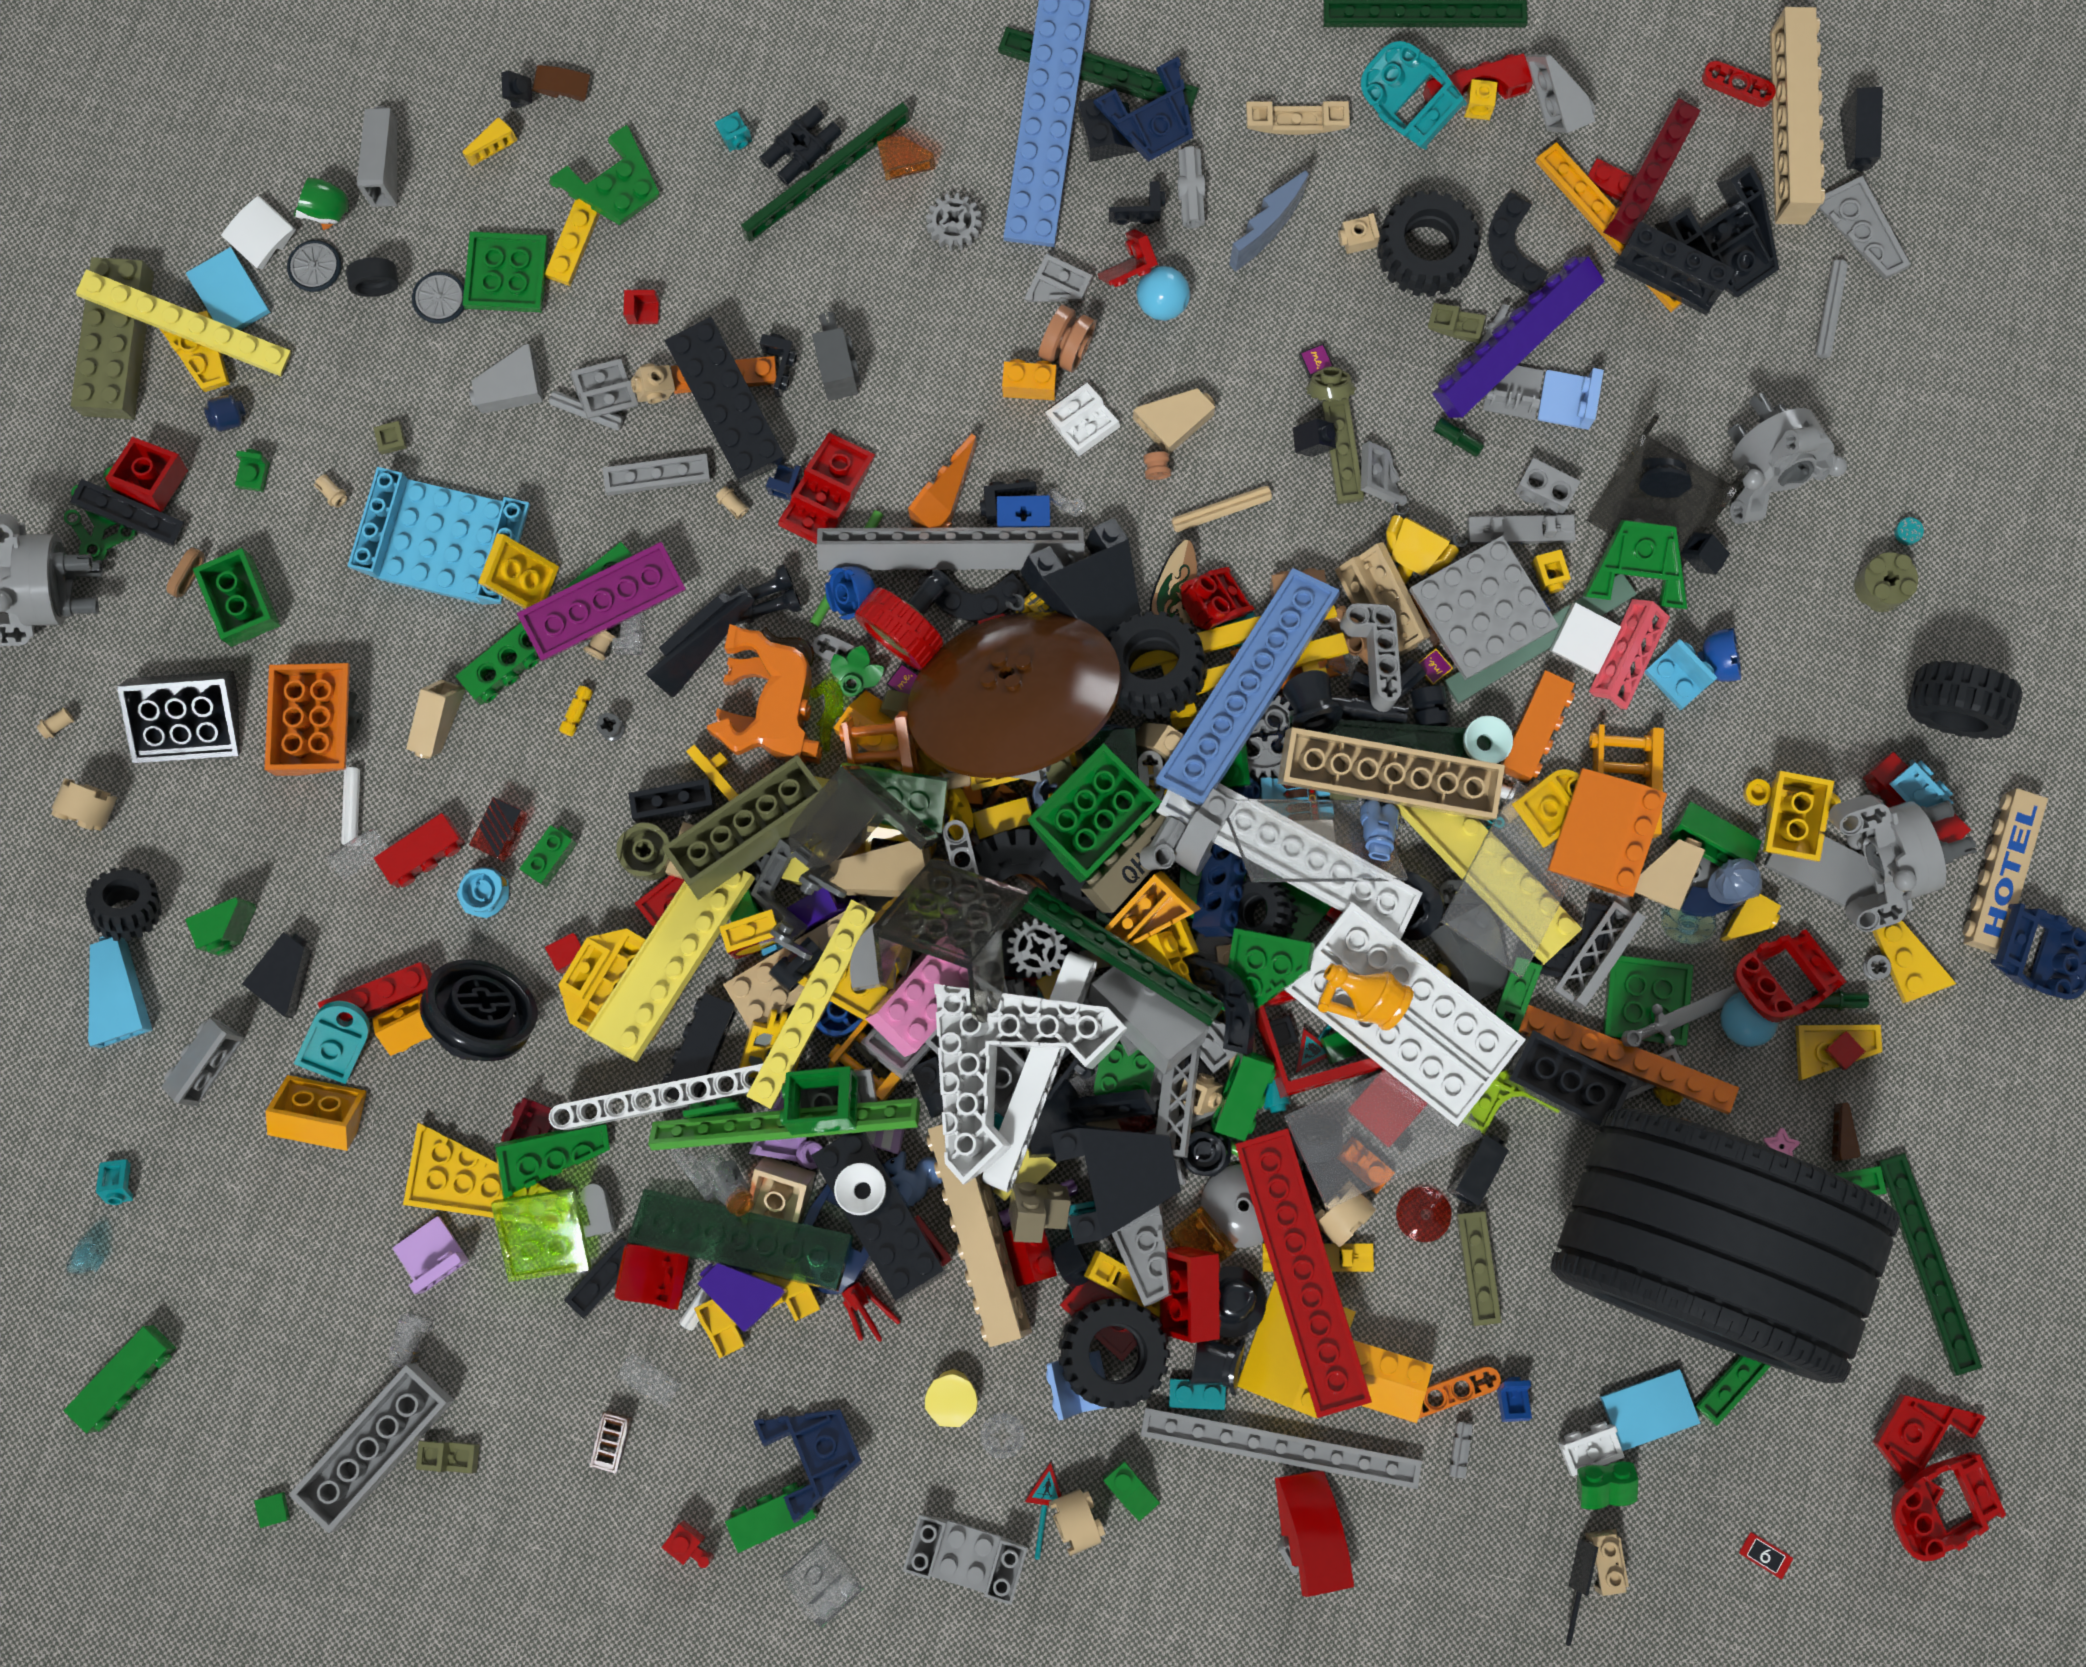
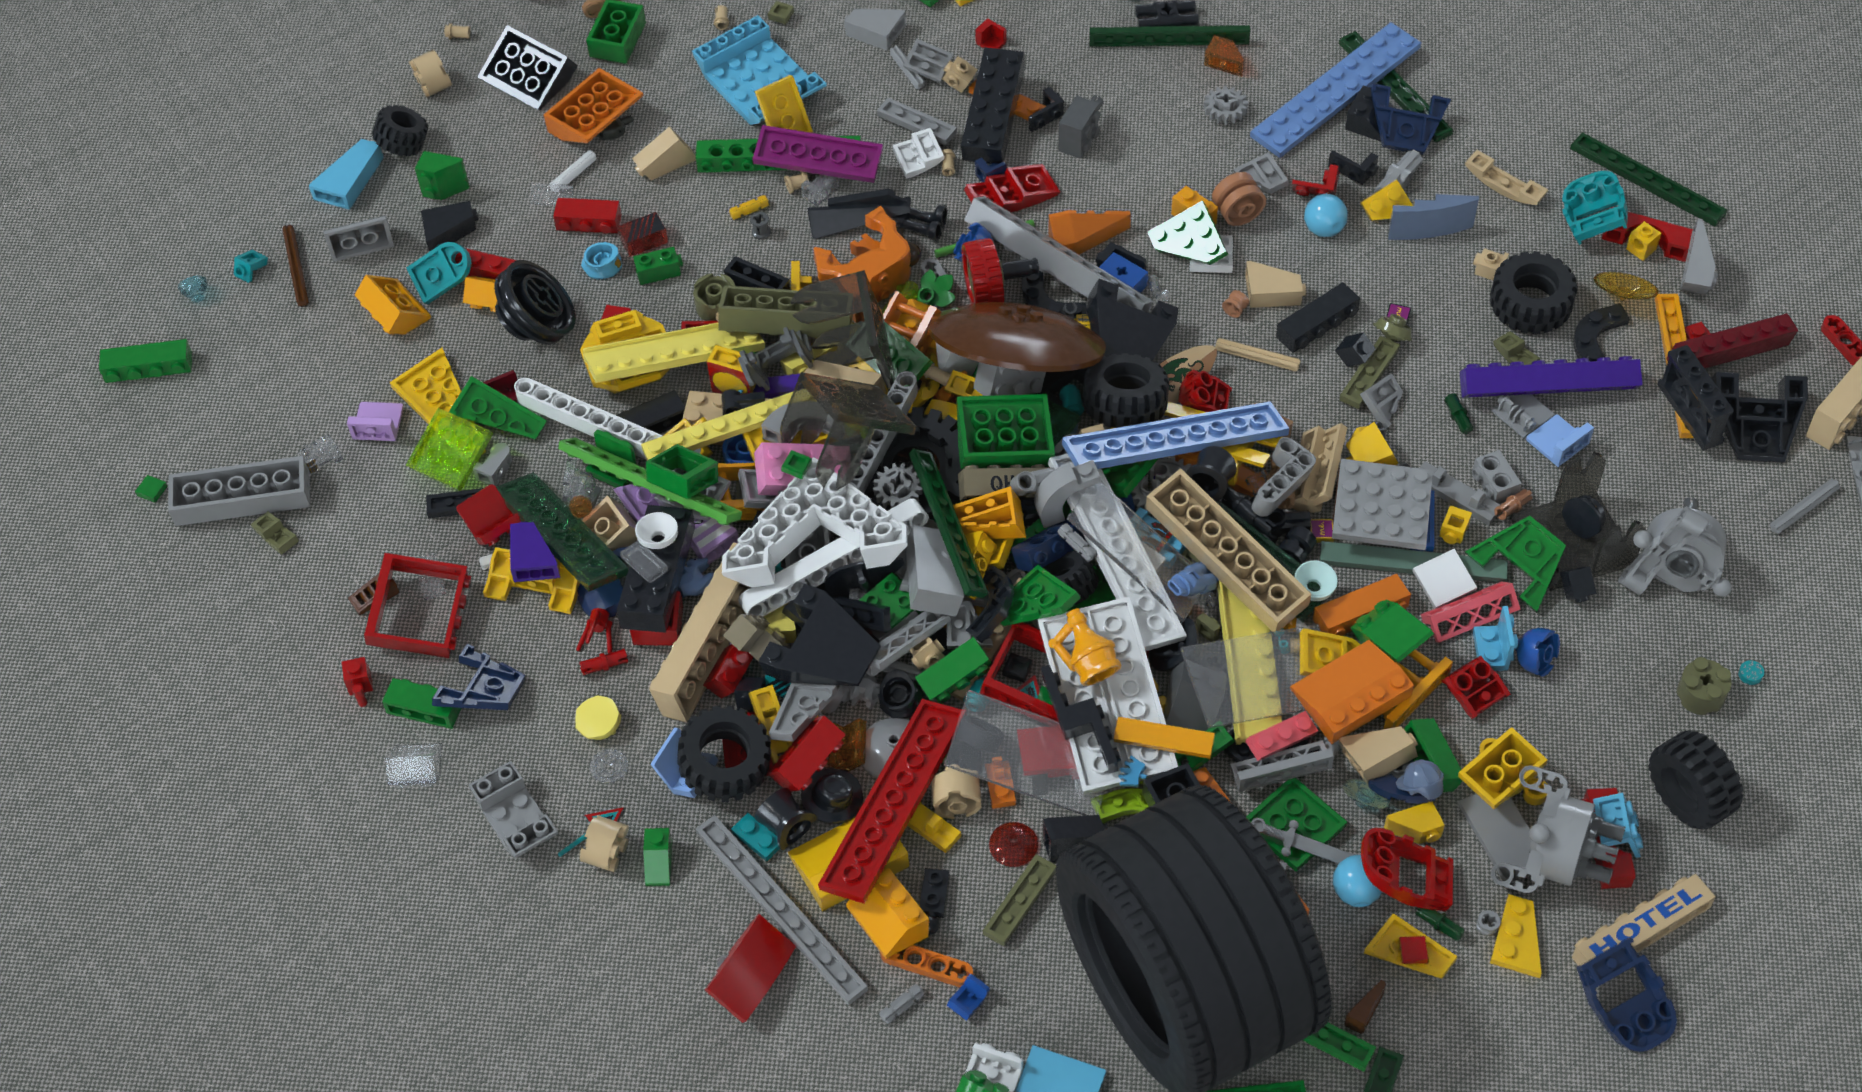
camera: 40 degrees right, 25 degrees down
none -> reddish brown axle [282,224,309,307]
none -> red window [364,553,471,658]
none -> red pin [579,648,628,676]
none -> clear tile [620,540,668,583]
none -> green tile [781,450,812,479]
none -> white slope [893,128,944,179]
none -> black plate [919,868,950,935]
none -> black bracket [1041,665,1121,774]
none -> light grey axle [1058,524,1097,562]
none -> light orange tile [1113,717,1215,759]
none -> dark azure piece [1119,756,1147,787]
none -> plate [1148,201,1229,265]
none -> olive plate [1196,612,1221,644]
none -> coral plate [1245,711,1318,761]
none -> black brick [1276,282,1360,353]
none -> green slope [1351,600,1434,663]
none -> yellow wing [1360,180,1413,220]
none -> red slope [1441,656,1511,719]
none -> nougat axle [1494,489,1532,520]
none -> clear yellow hat [1594,272,1659,301]

